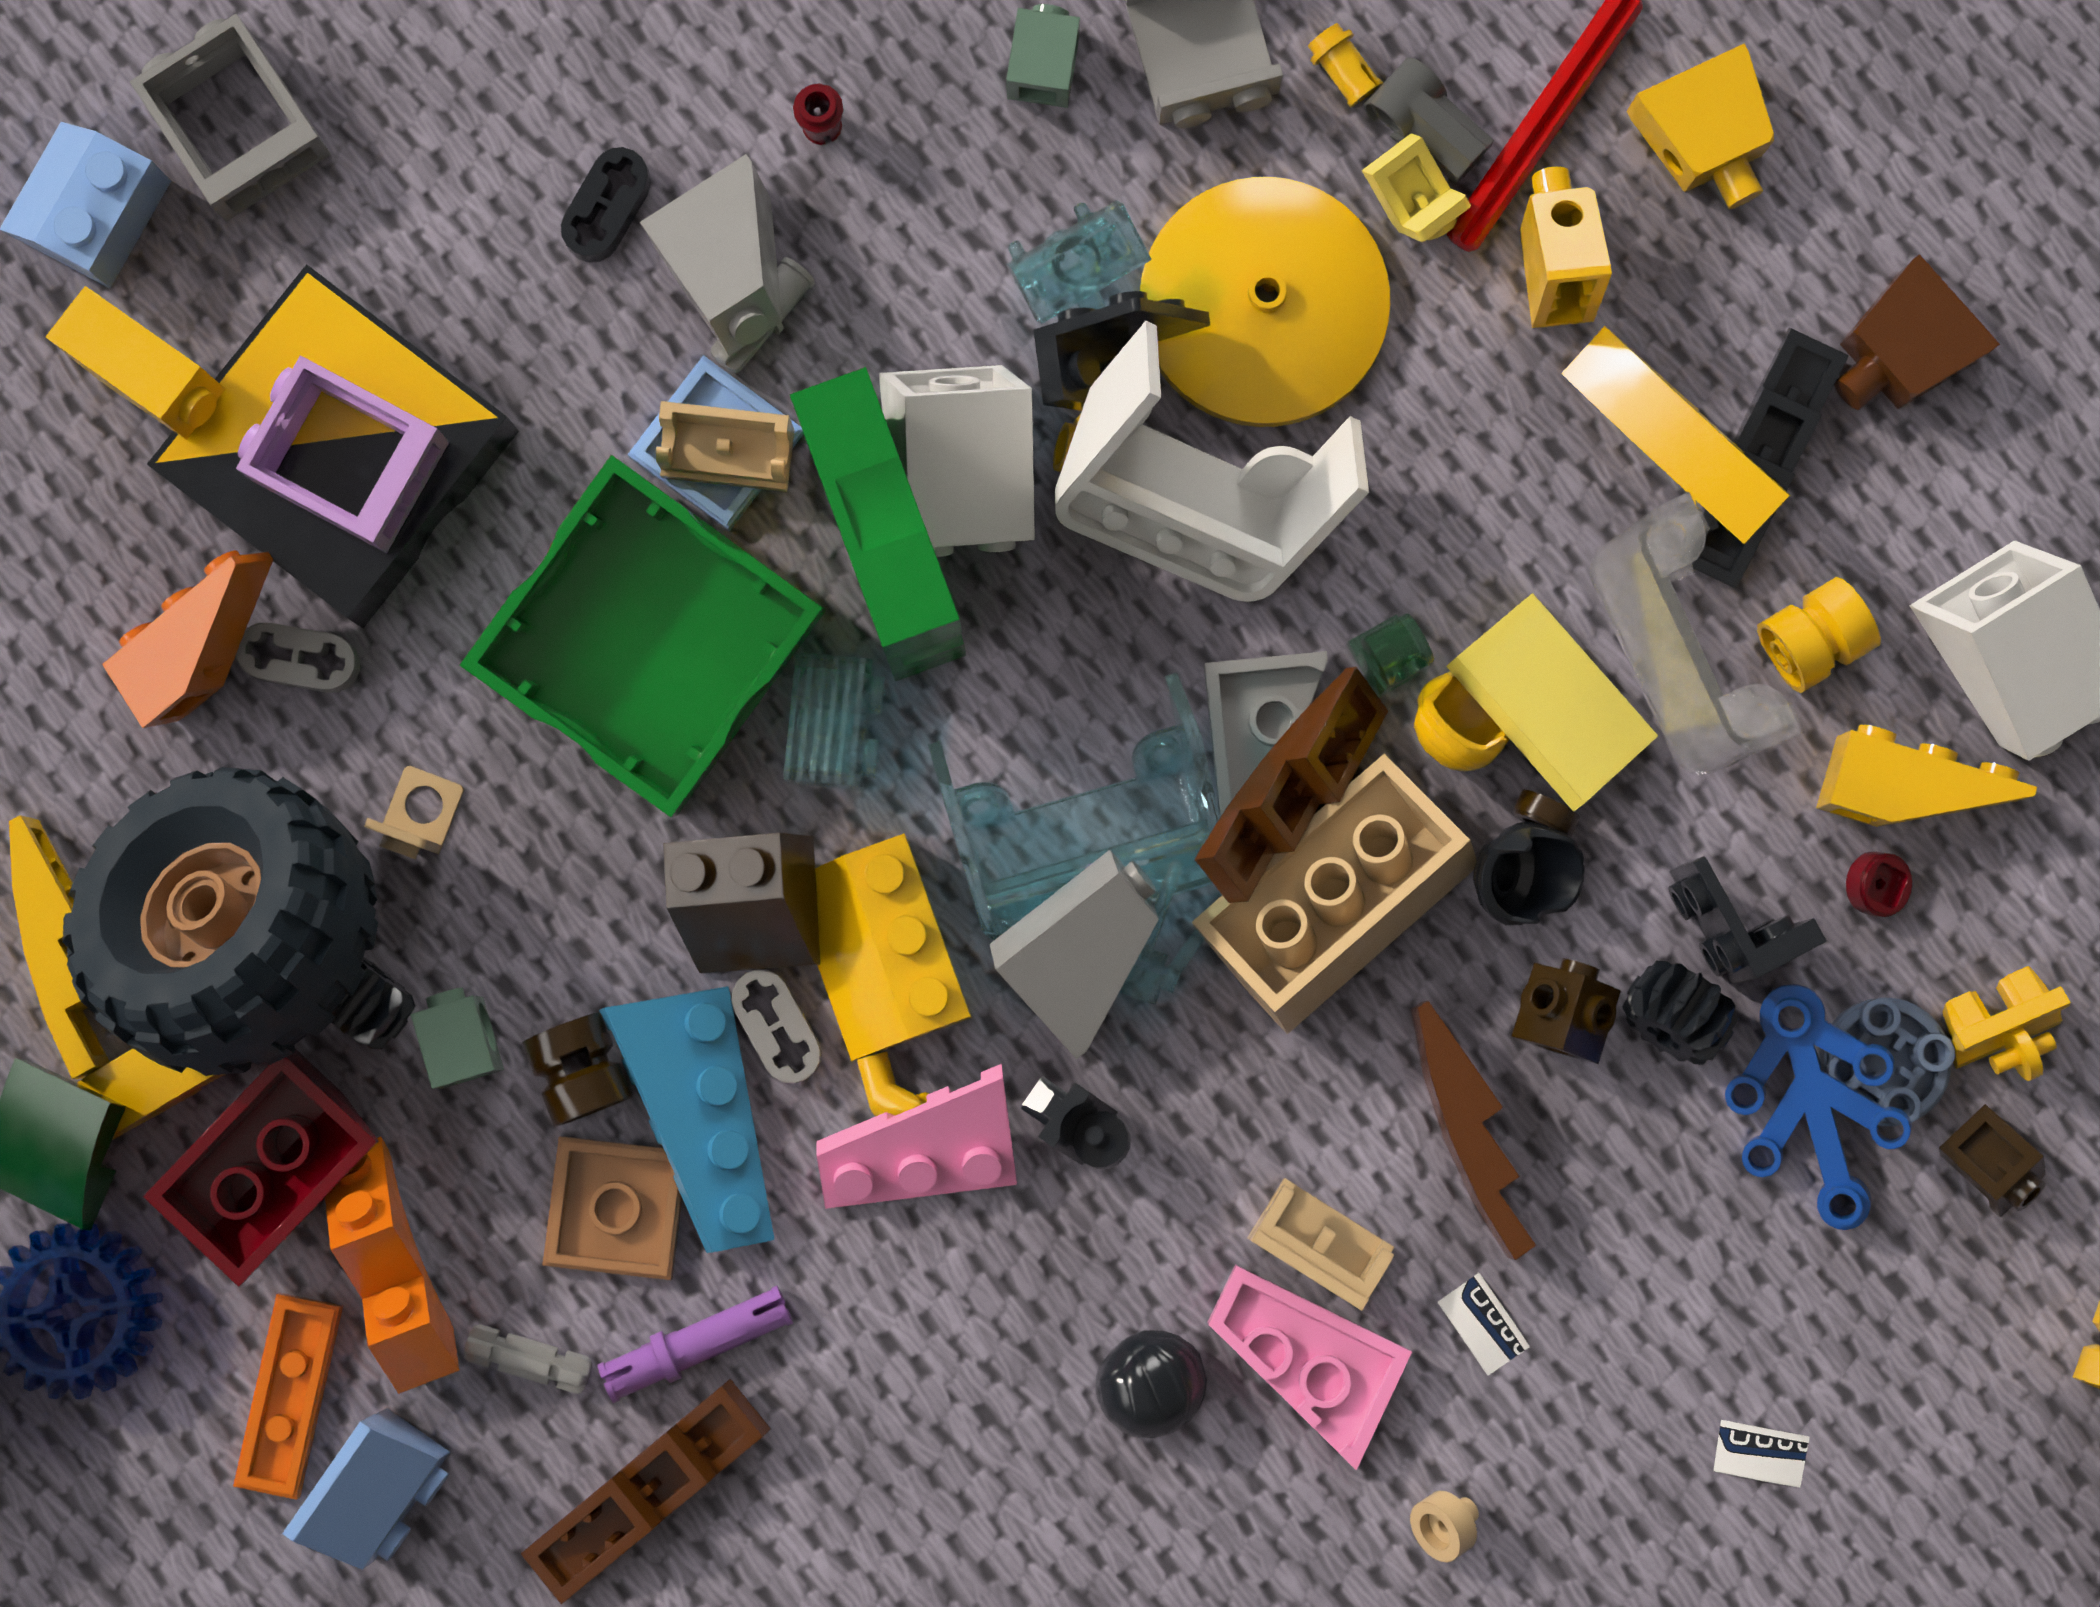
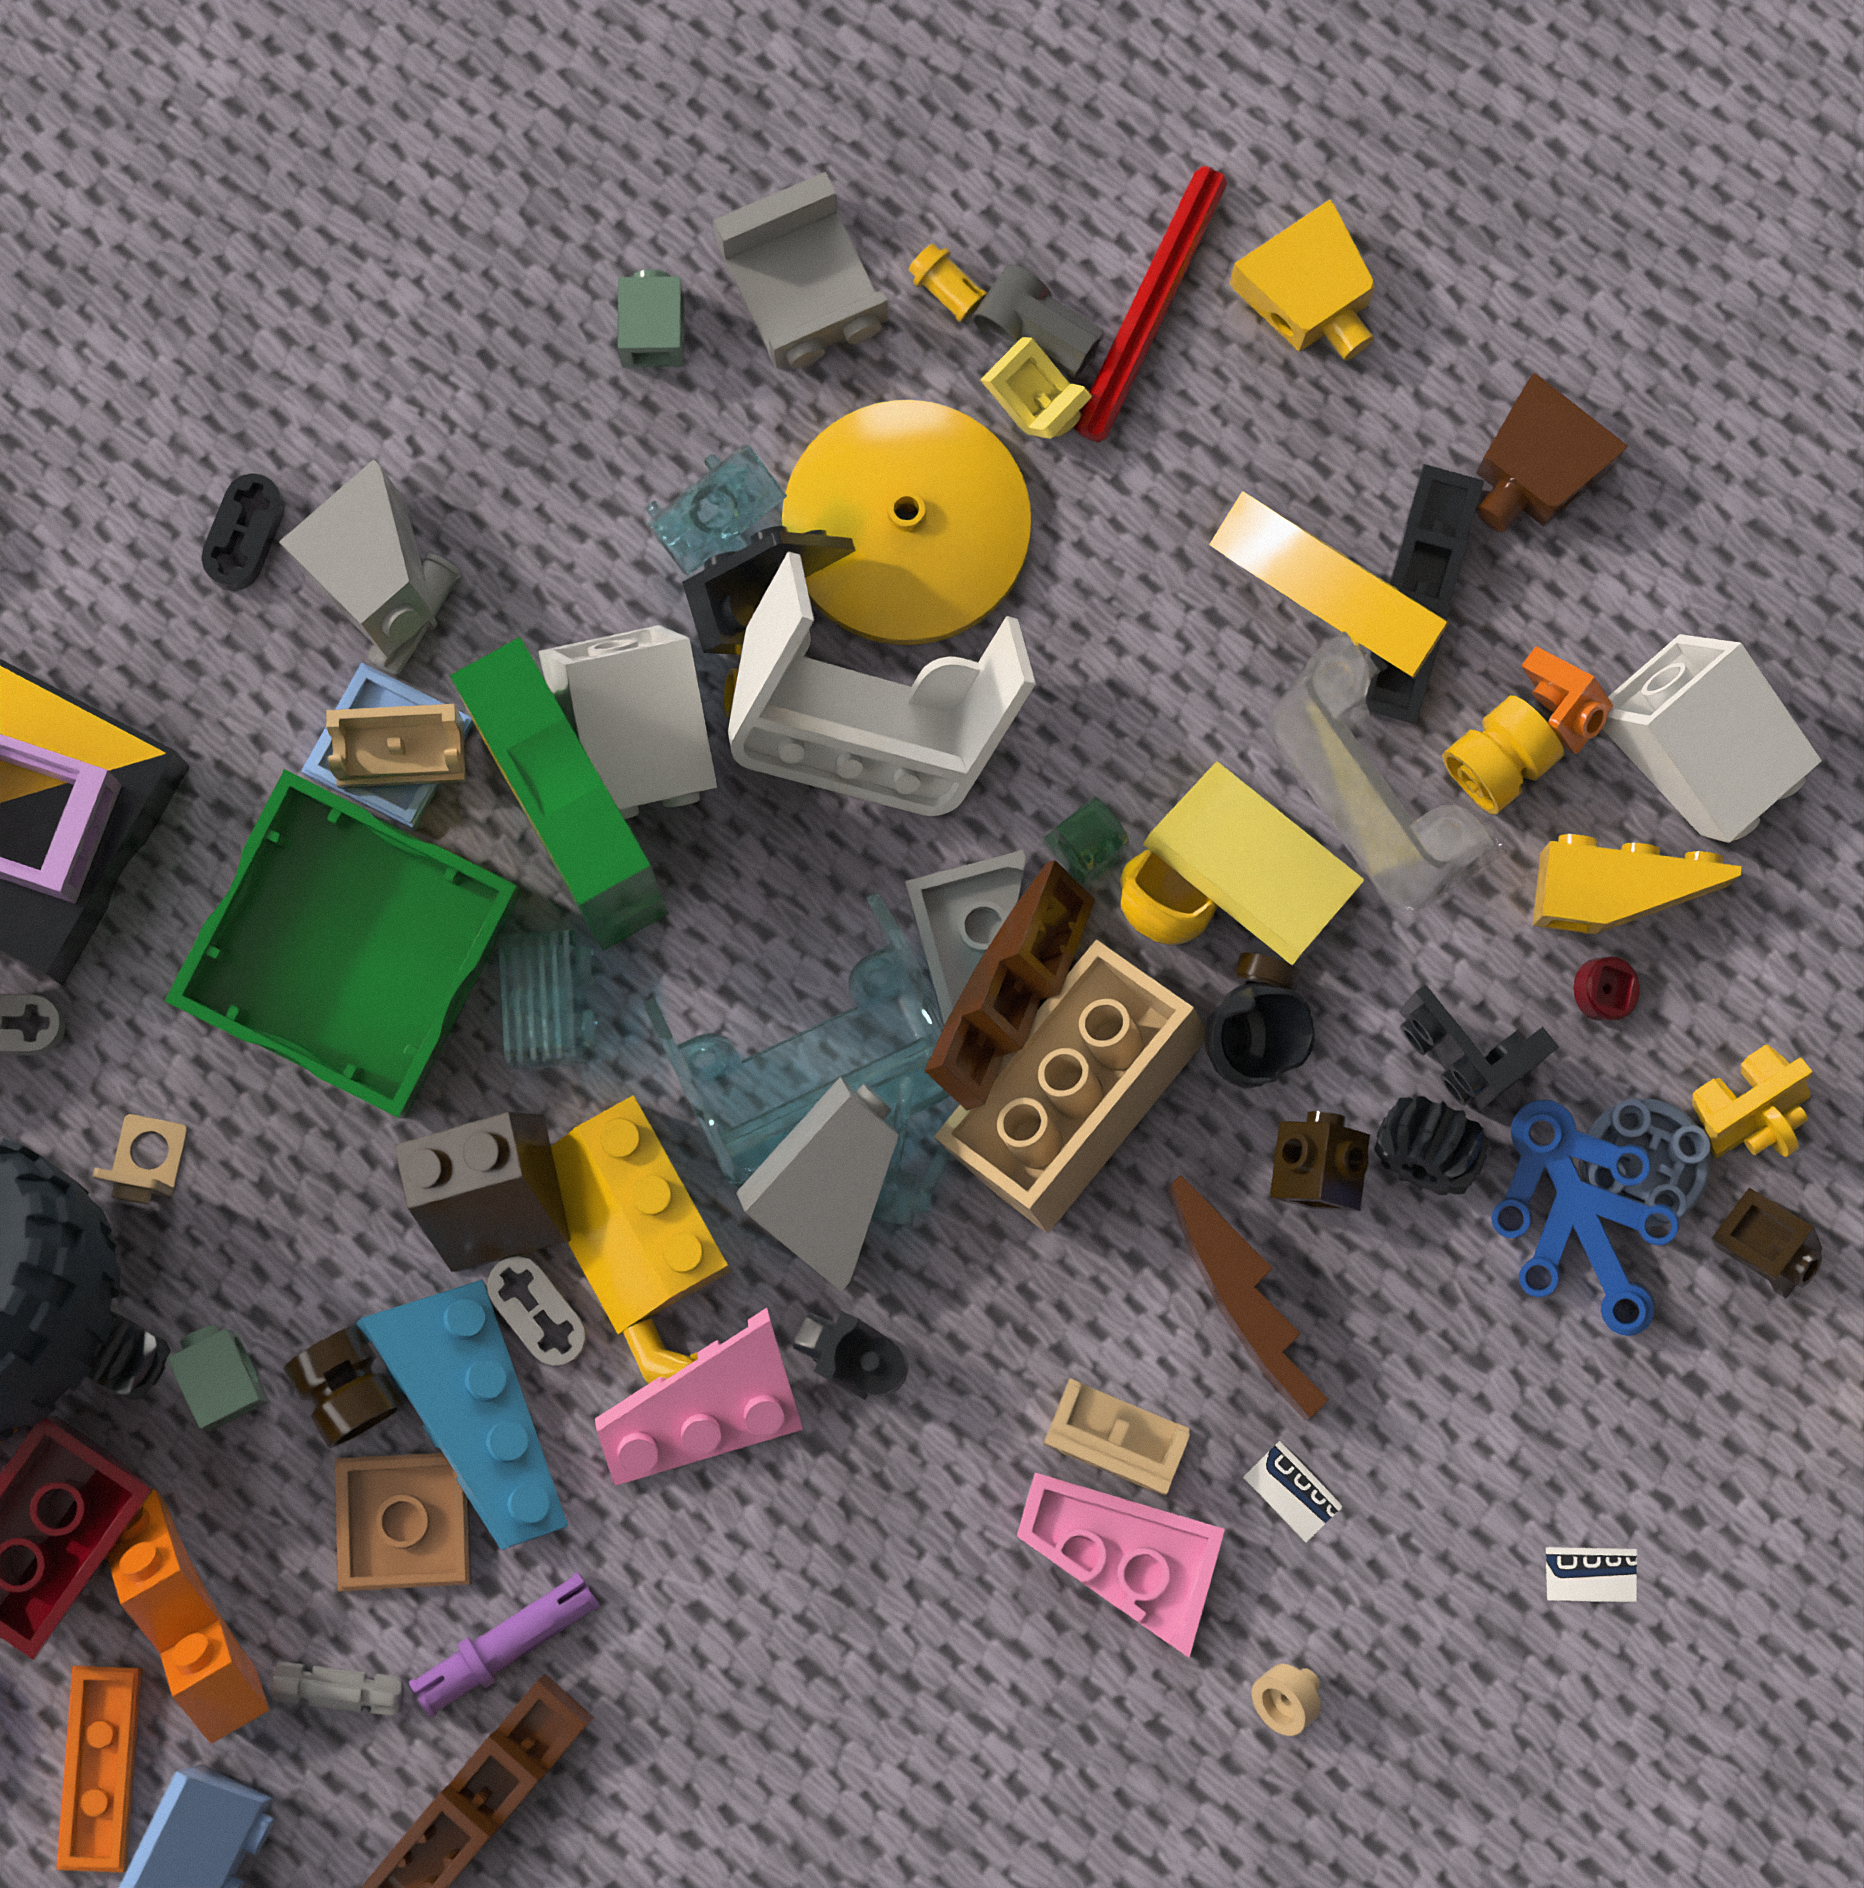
camera: 10 degrees left, 5 degrees down
dark red pin [793,83,844,145] -> none
black hair [1096,1330,1207,1438] -> none
yellow torso [1520,166,1612,328] -> none
none -> orange bracket [1521,646,1613,754]

